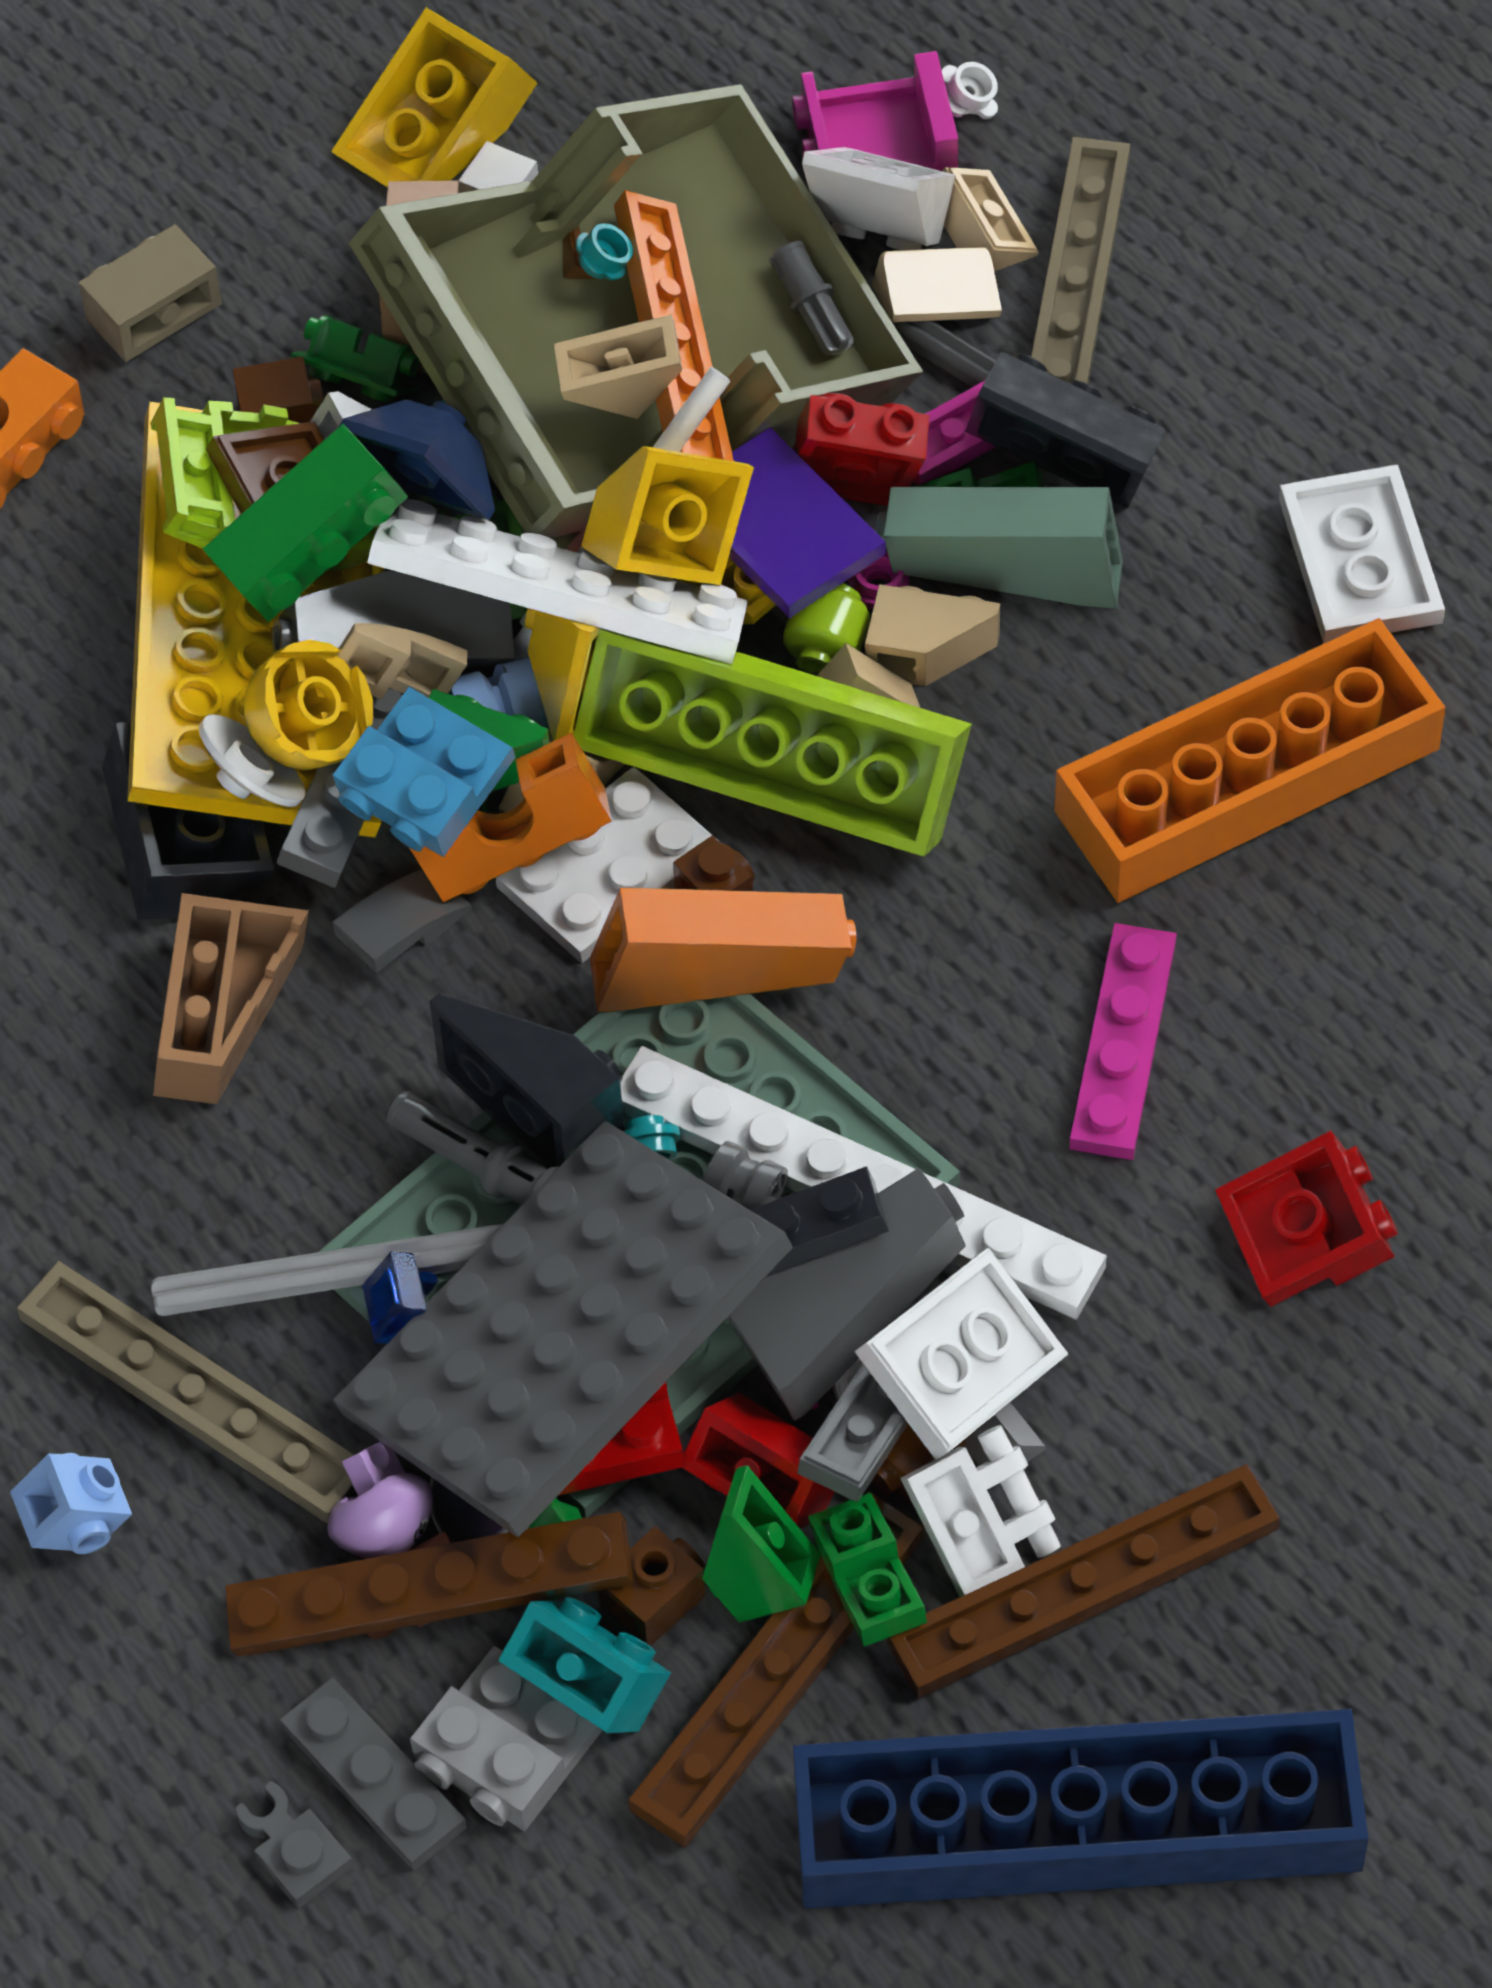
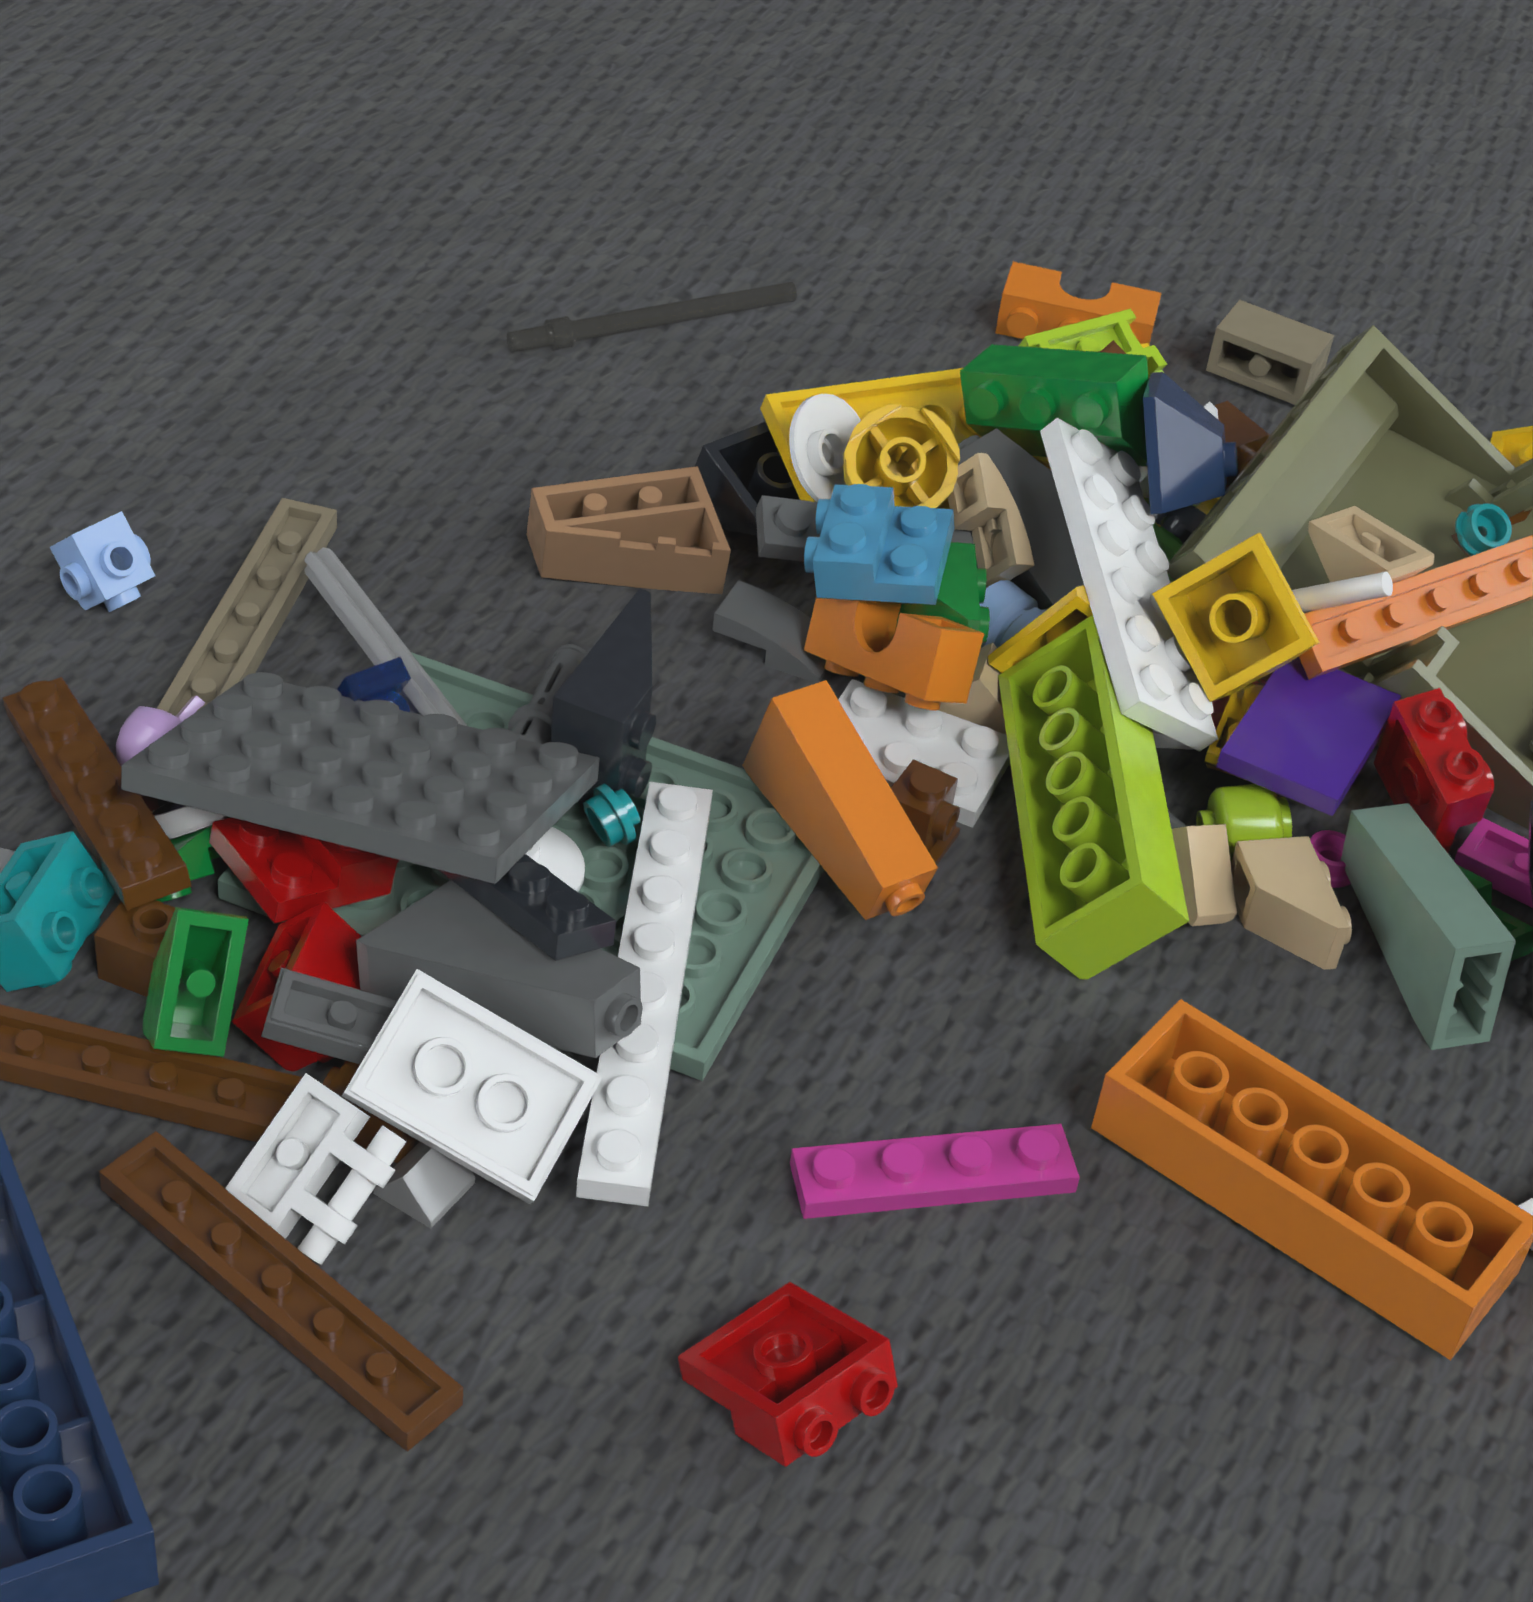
camera: 60 degrees right, 15 degrees down
dark grey wheel [702,1141,788,1210] -> none
green slope [808,1492,927,1647] -> none

